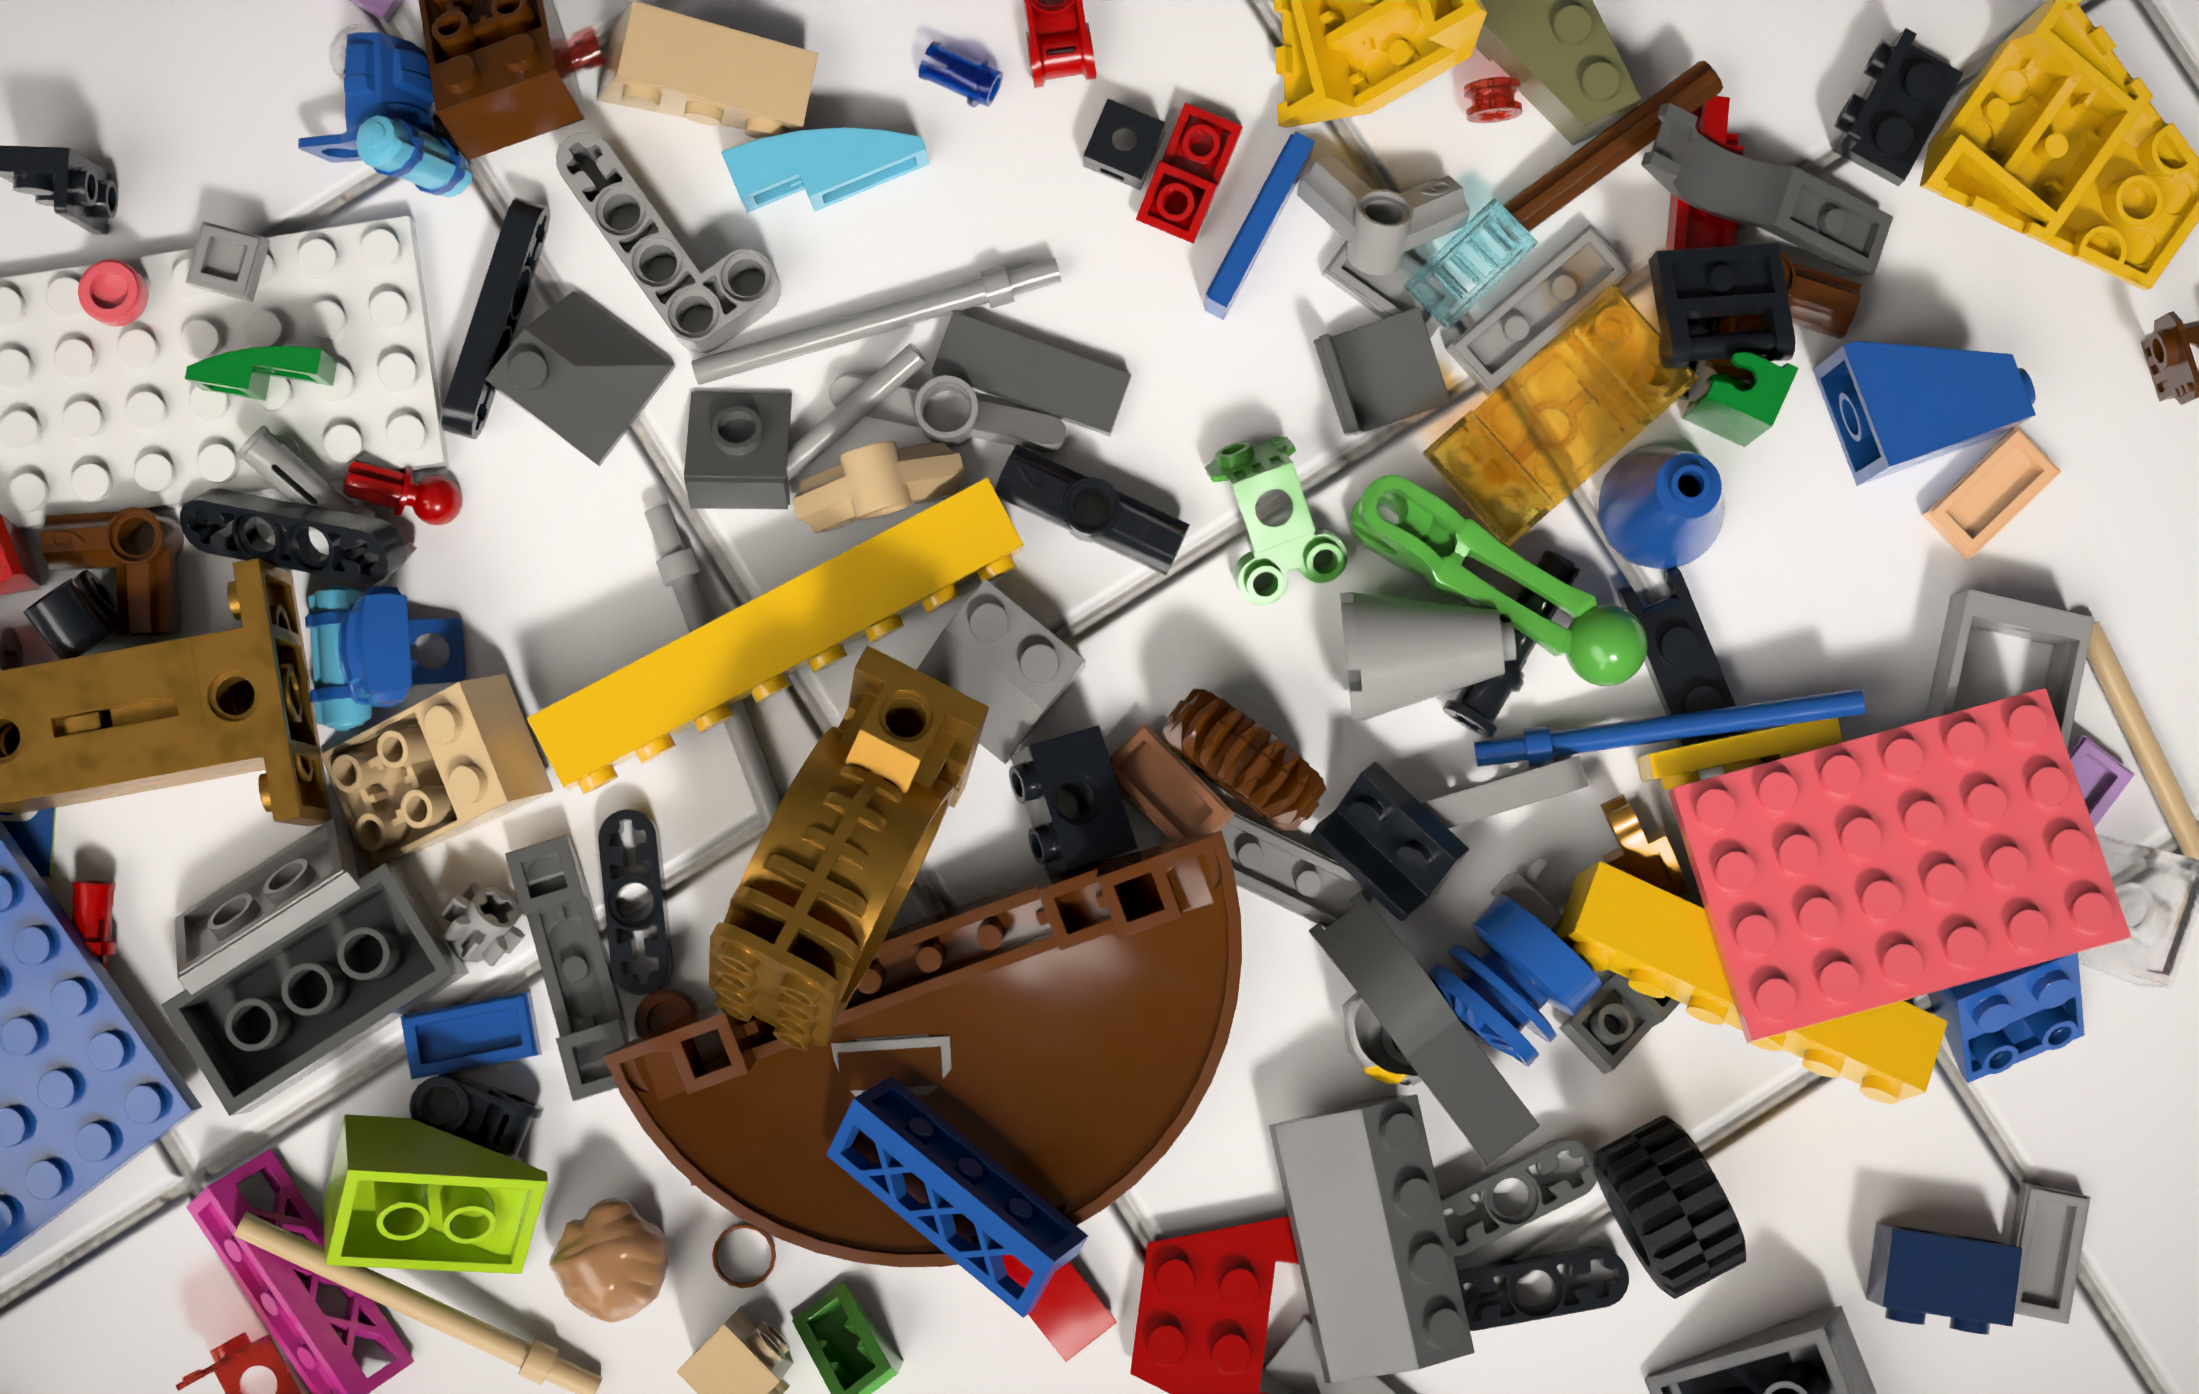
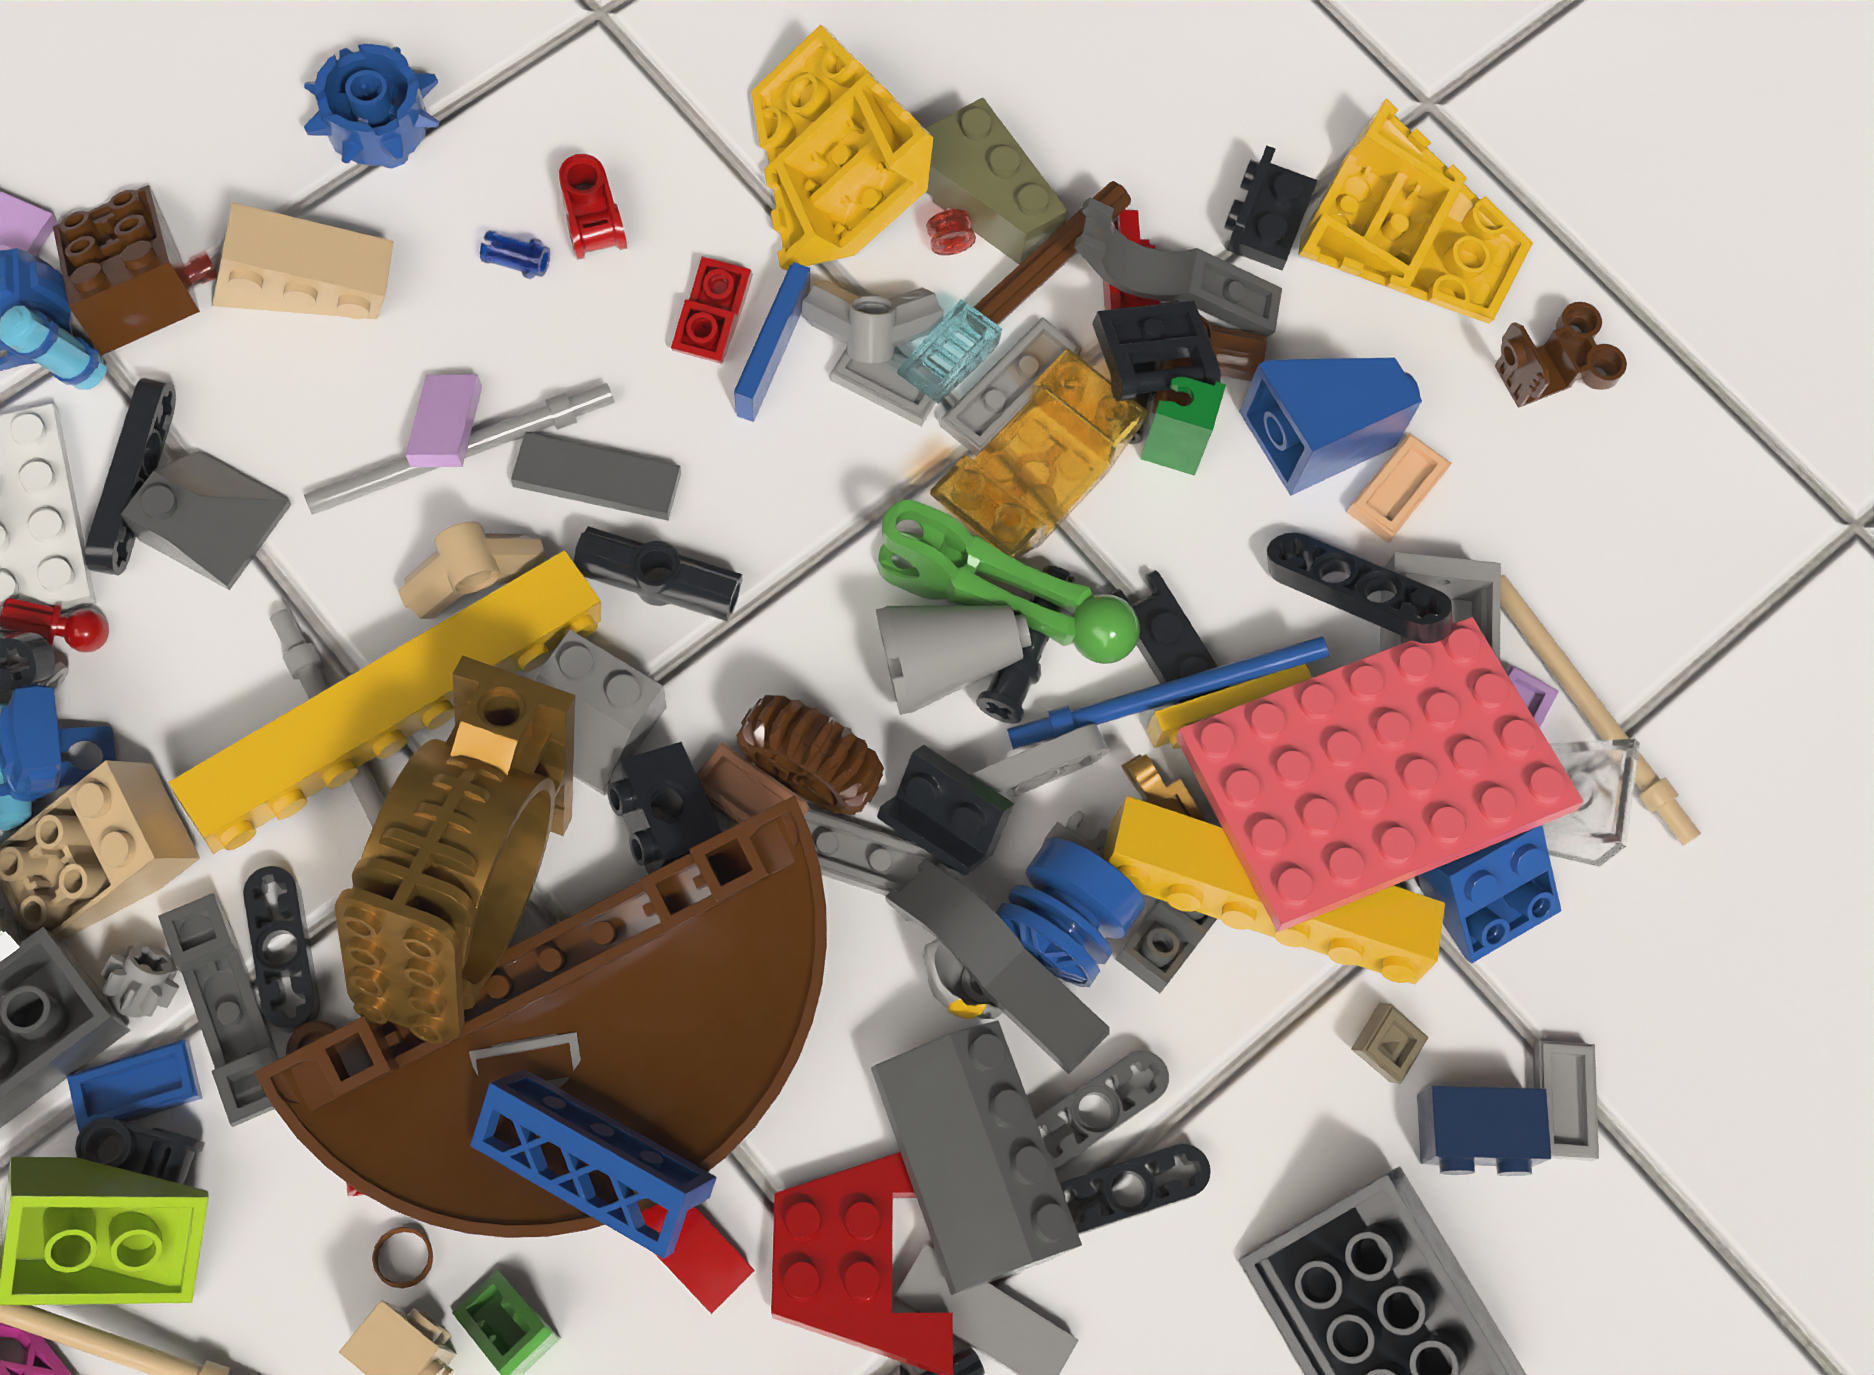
camera: 15 degrees left, 15 degrees down
medium nougat hair [549,1198,669,1323] -> none
light grey beam [556,132,781,353] -> none
dark grey piece [684,392,792,509] -> none
medium azure slope [721,127,929,213] -> none
light grey bar [787,343,927,482] -> none
light grey piece [829,372,1066,452] -> none
black piece [1083,99,1166,190] -> none
piece [1204,437,1348,605] -> none
dark grey piece [1313,307,1451,436] -> none
black tyre [1593,1115,1746,1299] -> none
blue cone [1598,444,1725,569] -> none
none -> lavender tile [405,374,482,467]
none -> black beam [1267,532,1453,644]
none -> dark tan tile [1351,1003,1429,1084]

